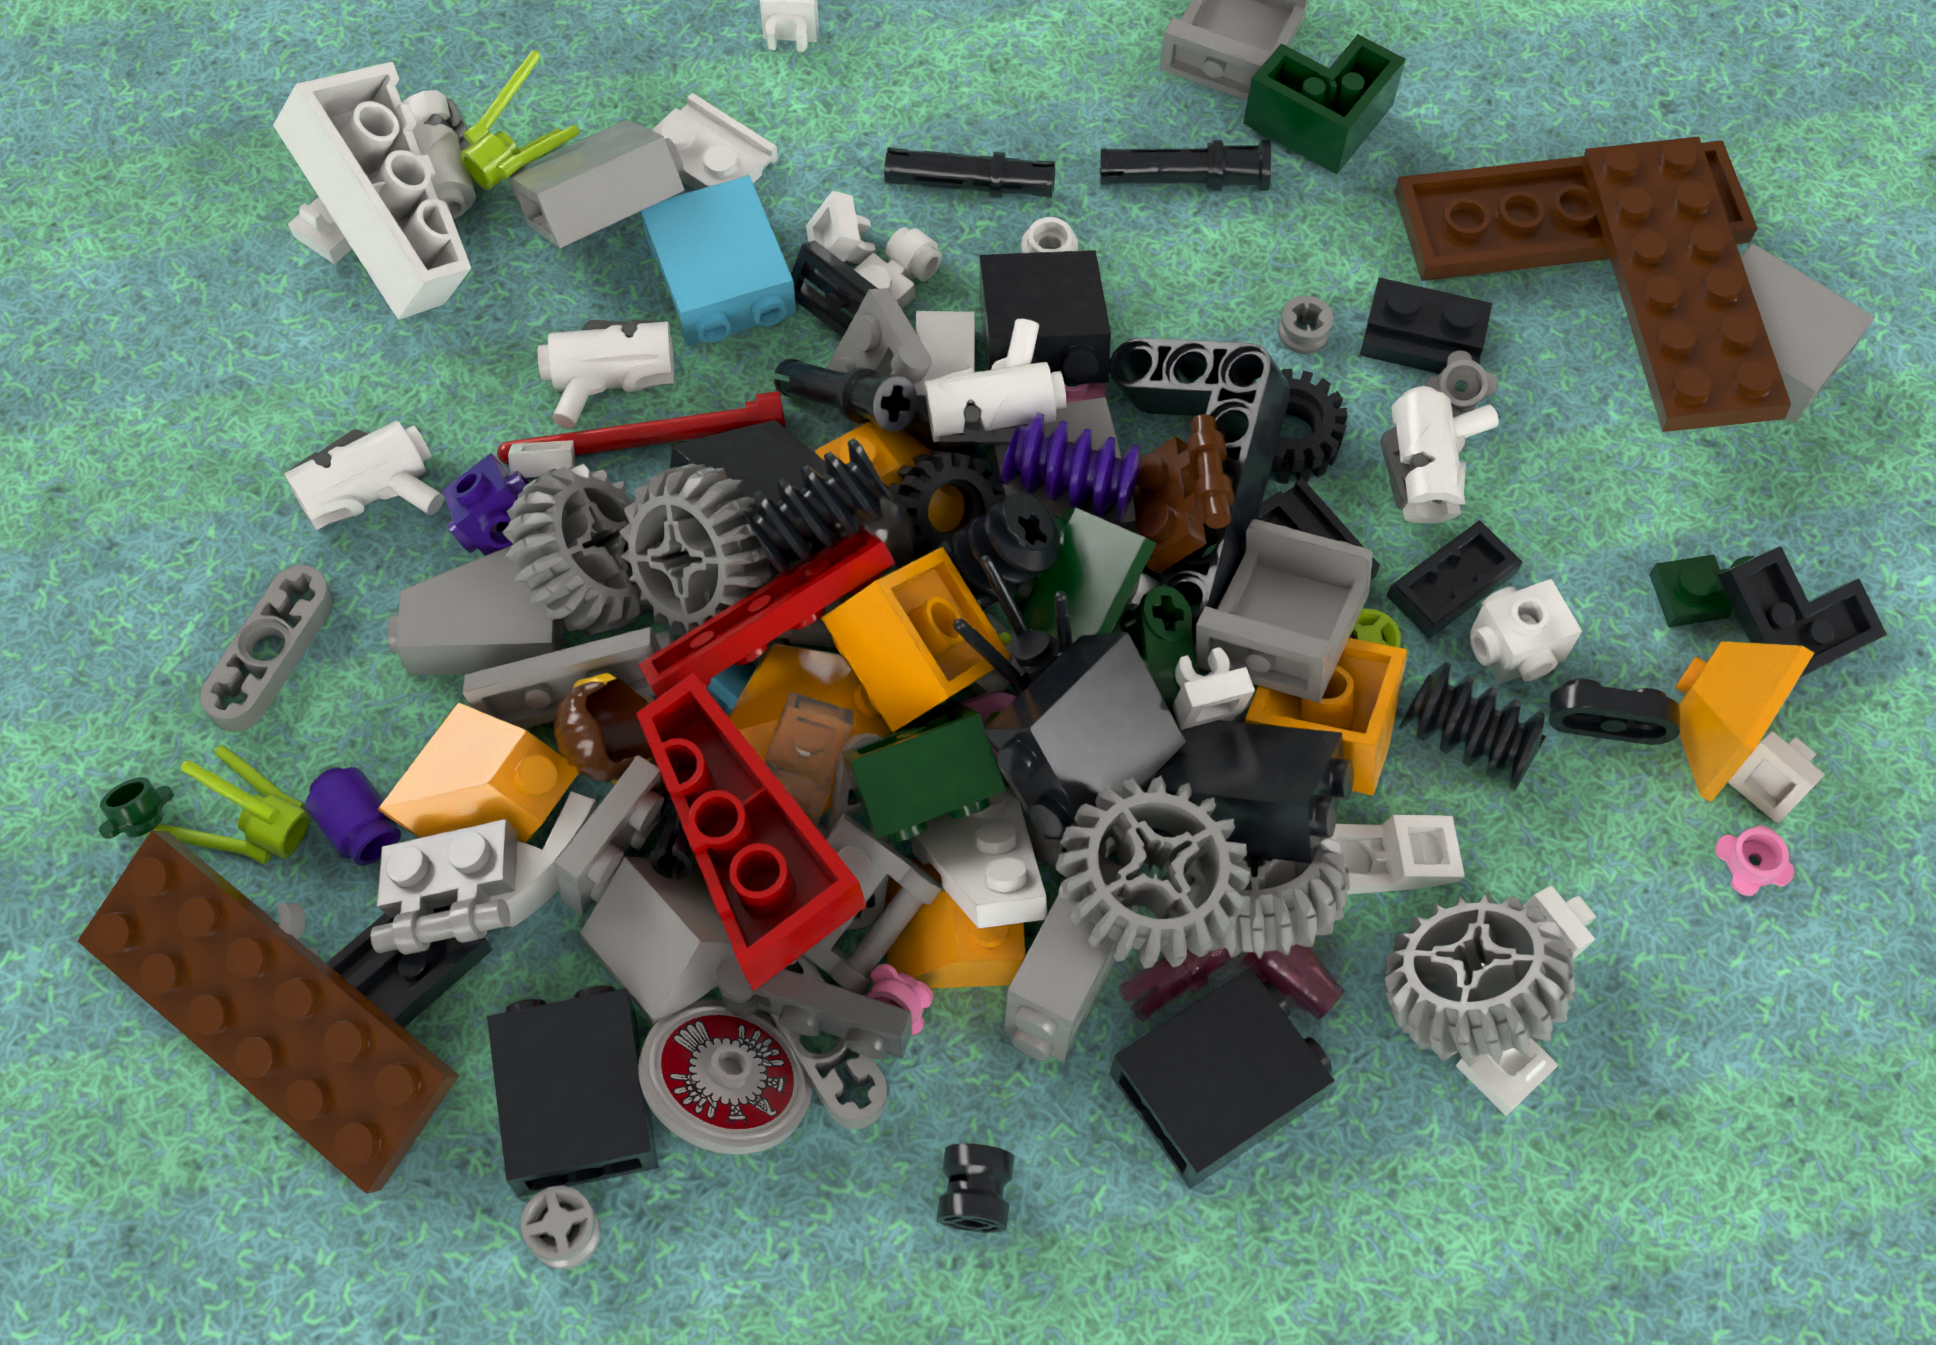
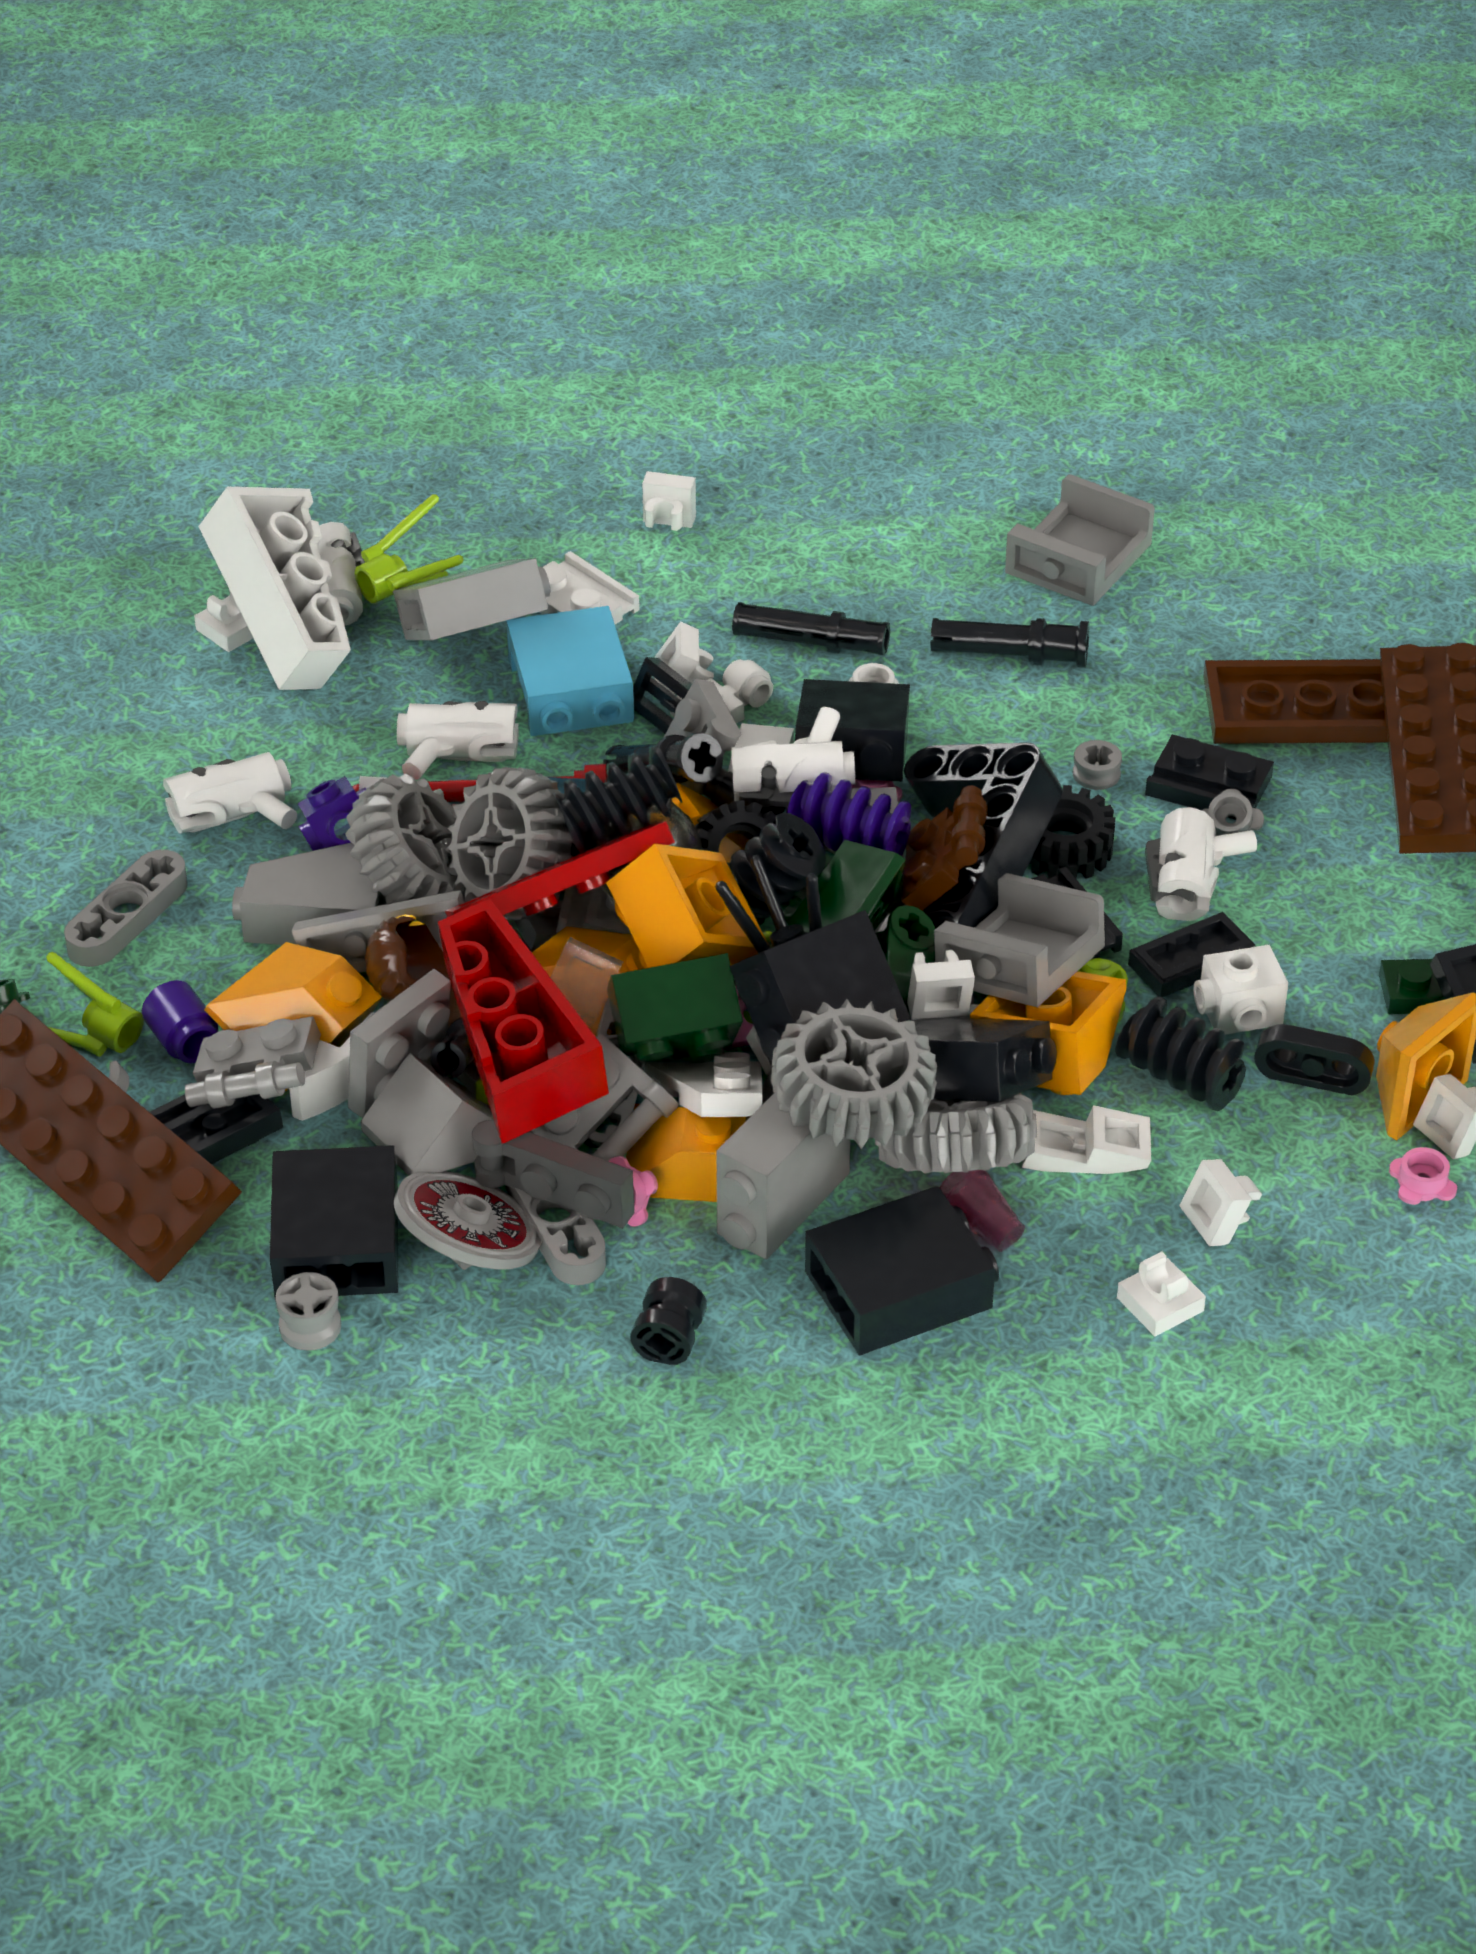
camera: 10 degrees right, 20 degrees down
clear pink pin [1119,947,1242,1022] -> none
dark green brick [1243,34,1406,174] -> none
light grey gear [1384,892,1576,1067] -> none

